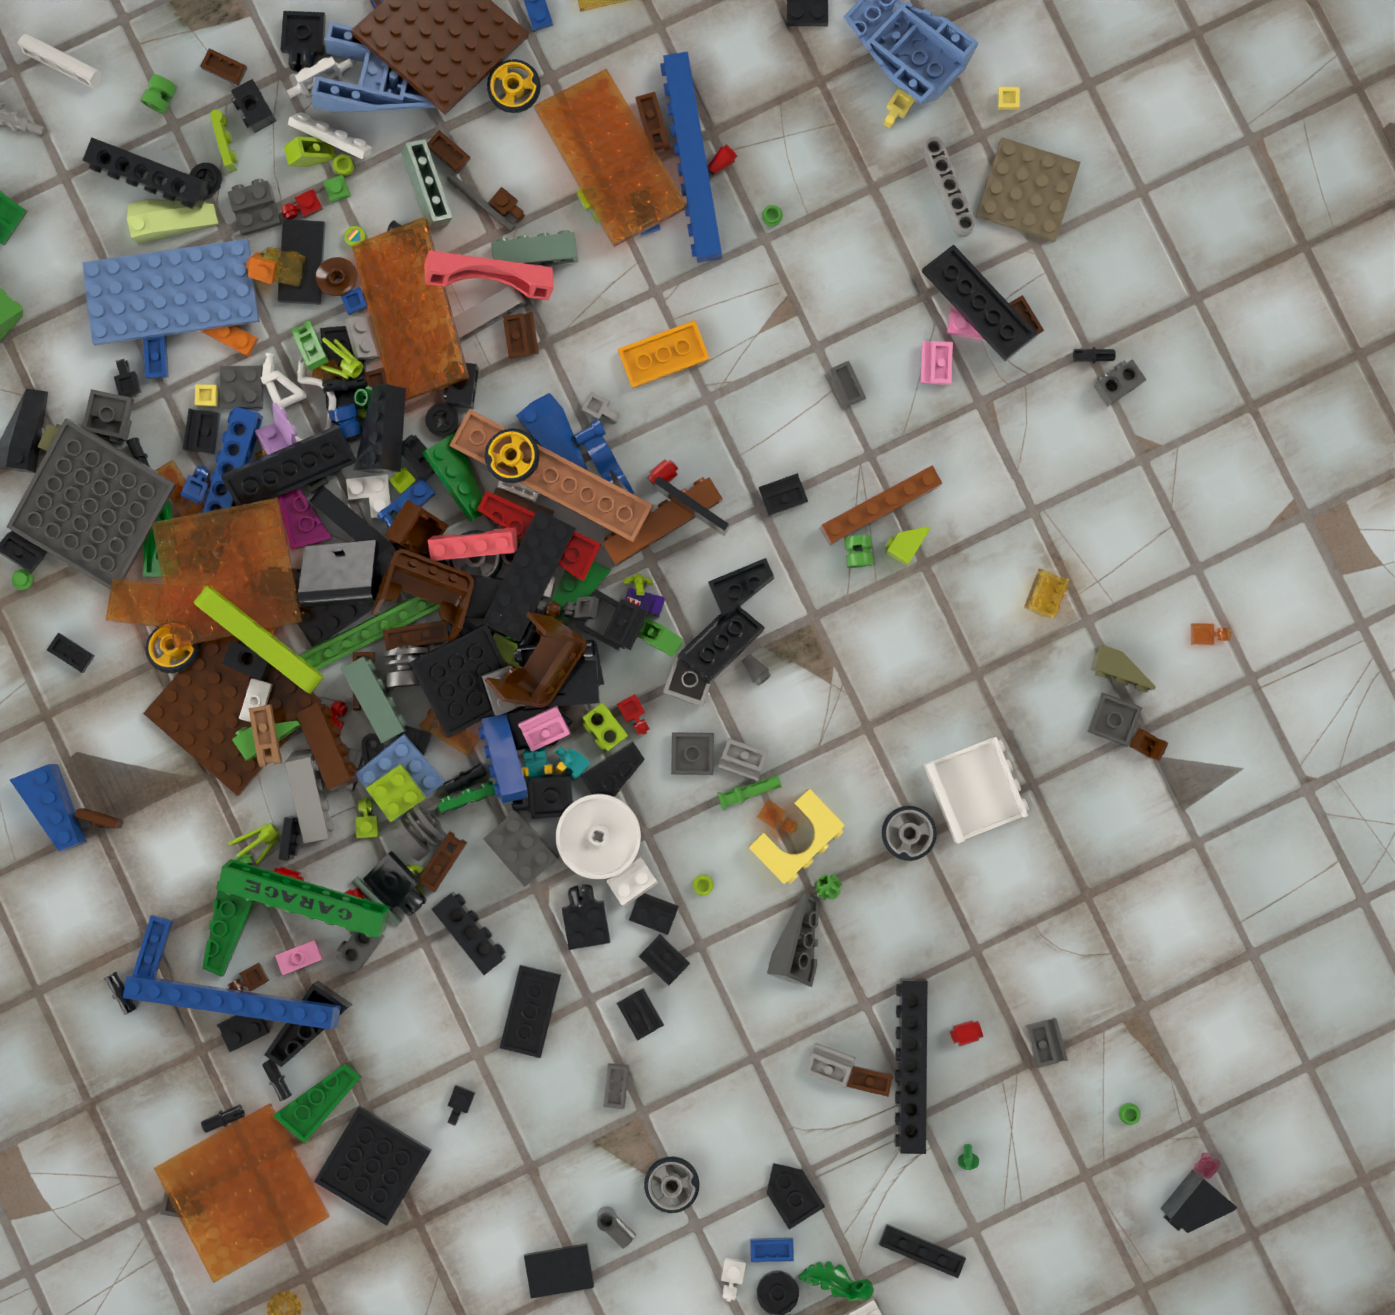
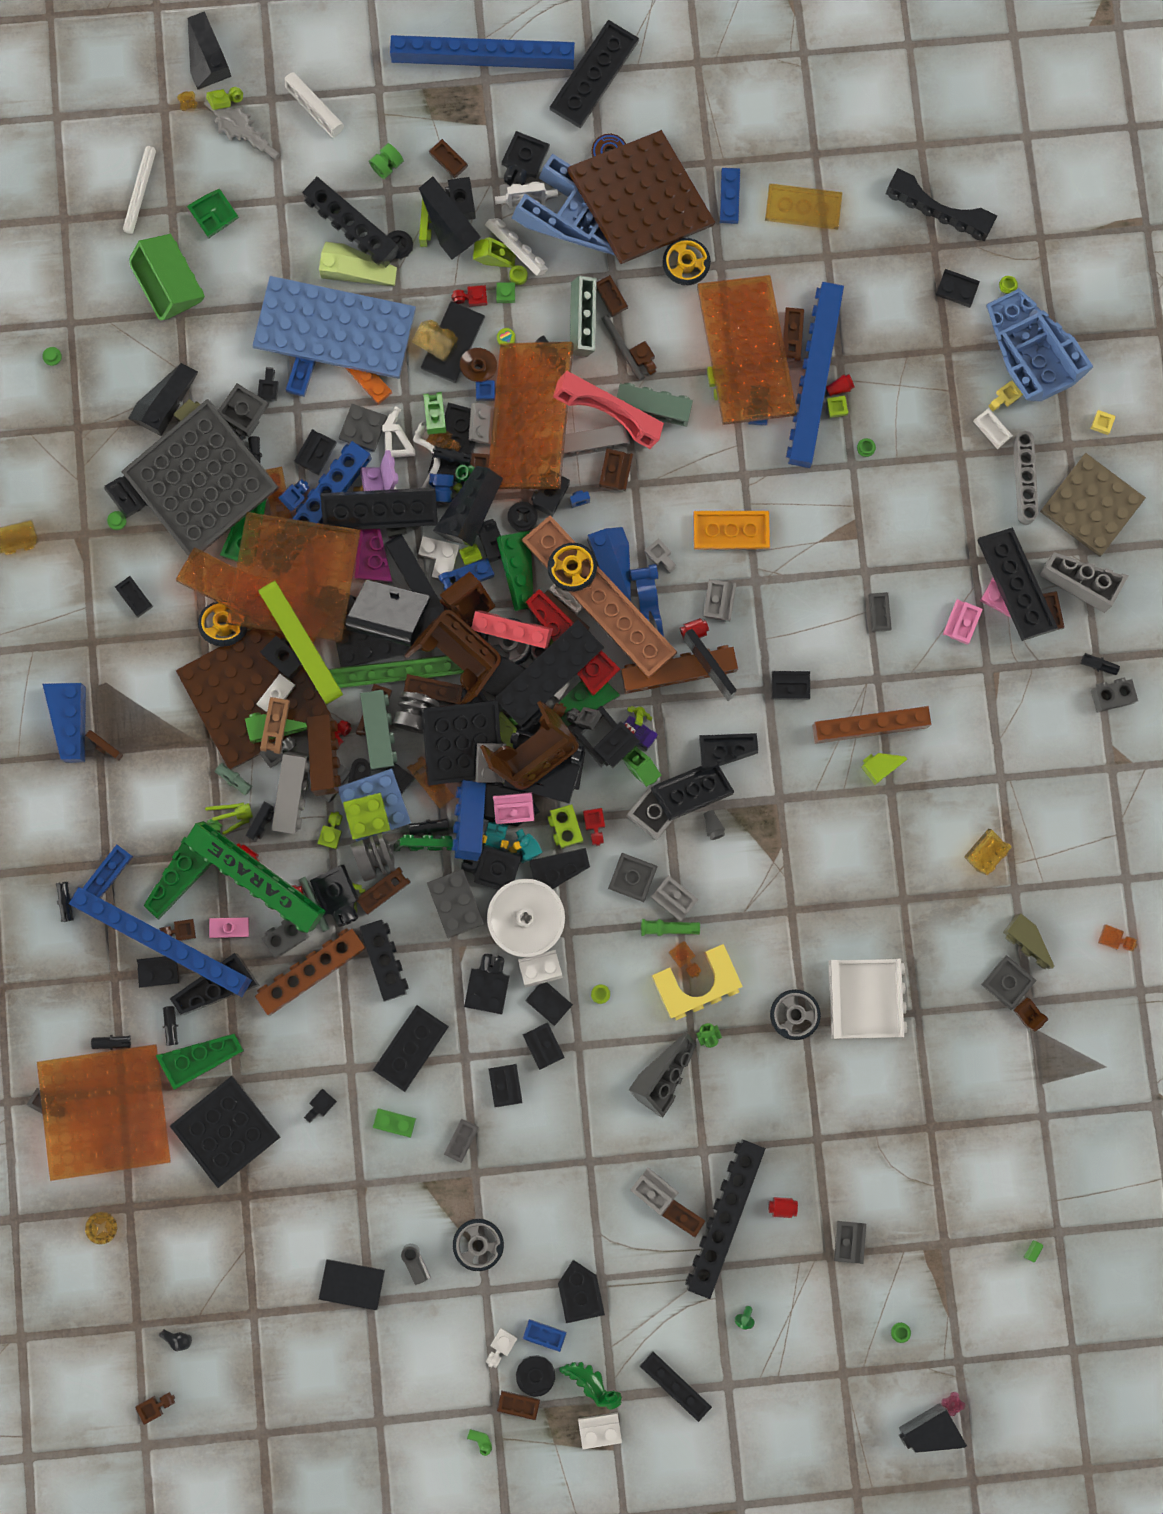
camera: 10 degrees right, 5 degrees down
light yellow plate [195,384,218,407] -> none
dark grey plate [227,179,282,236] -> none
orange bracket [246,252,277,284] -> none
lime plant [320,338,363,379] -> none
bright green wheel [844,535,874,568] -> none
none -> sand green pin [215,763,253,795]
none -> dark orange brick [255,928,366,1016]
none -> dark grey plate [259,735,297,769]
none -> bright green plate [373,1108,416,1138]
none -> black wedge [419,176,481,260]
none -> blue plate [570,490,590,508]
none -> light grey plate [703,579,736,622]
none -> lime plate [826,396,848,418]
none -> white plate [973,408,1013,449]
none -> bright green tile [1024,1240,1044,1263]
none -> light grey wedge [1039,552,1129,613]

